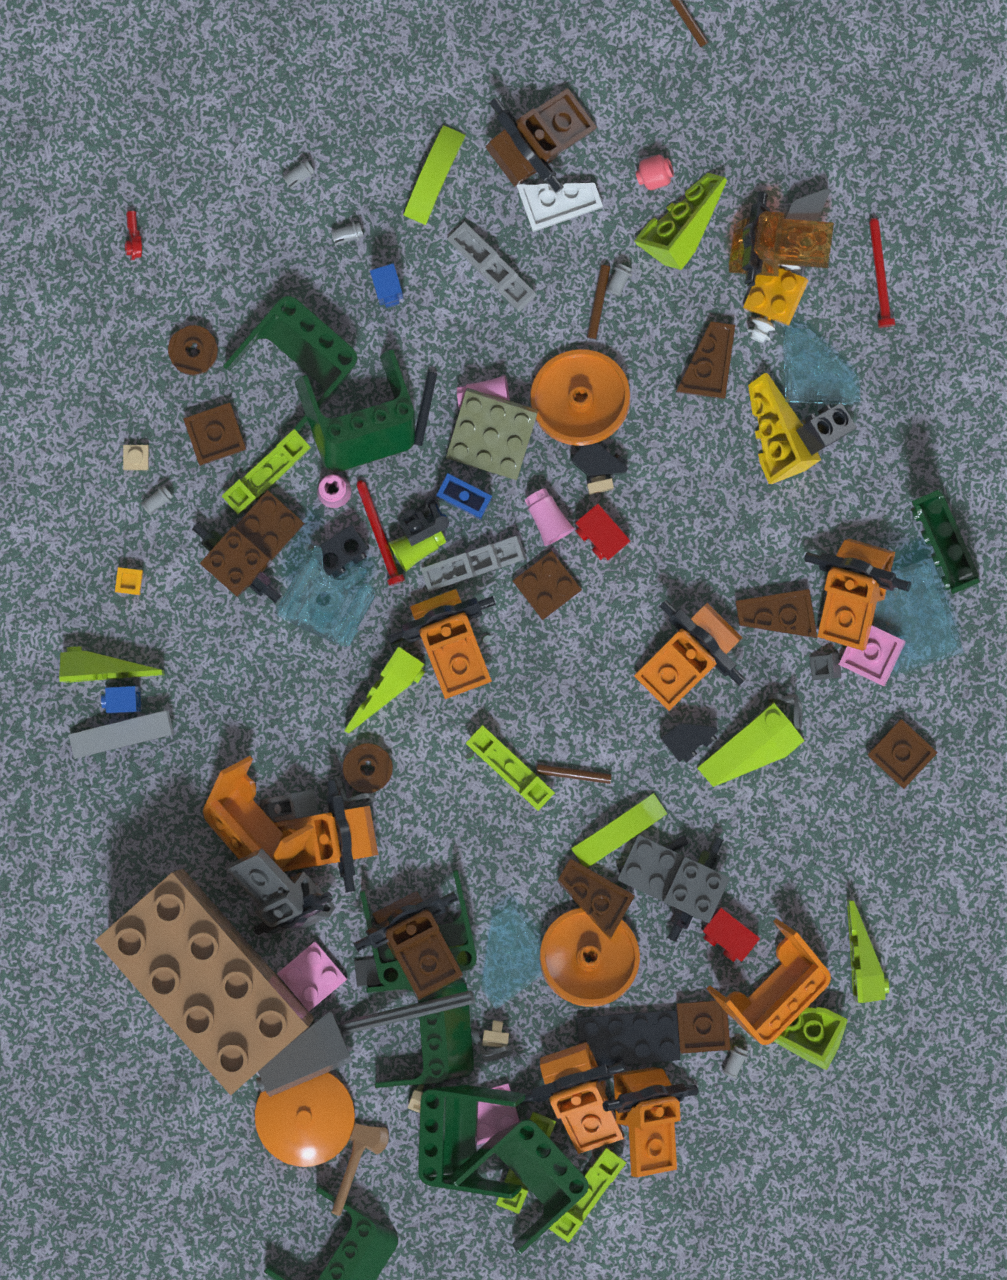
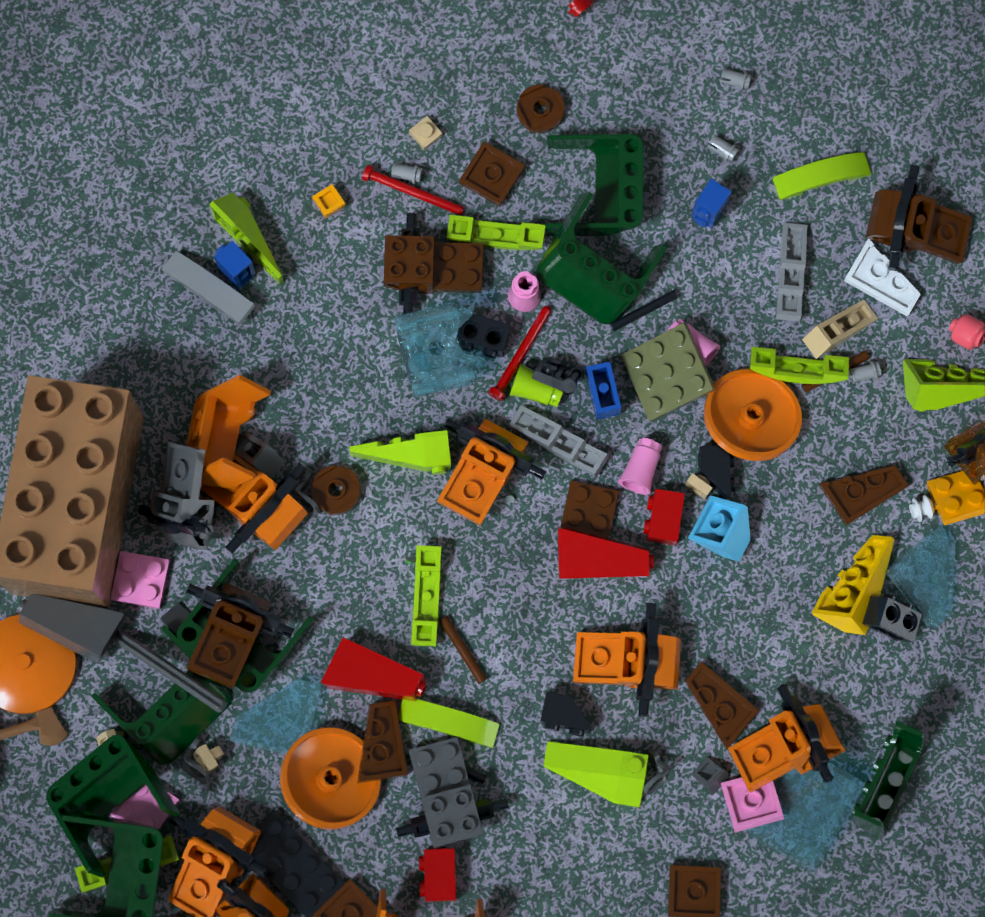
camera: 50 degrees right, 10 degrees down
none -> red slope [321,638,427,701]
none -> red bar [362,164,464,215]
none -> red slope [557,526,654,579]
none -> medium azure slope [688,495,750,562]
none -> lime slope [750,347,849,384]
none -> tan slope [802,300,878,359]

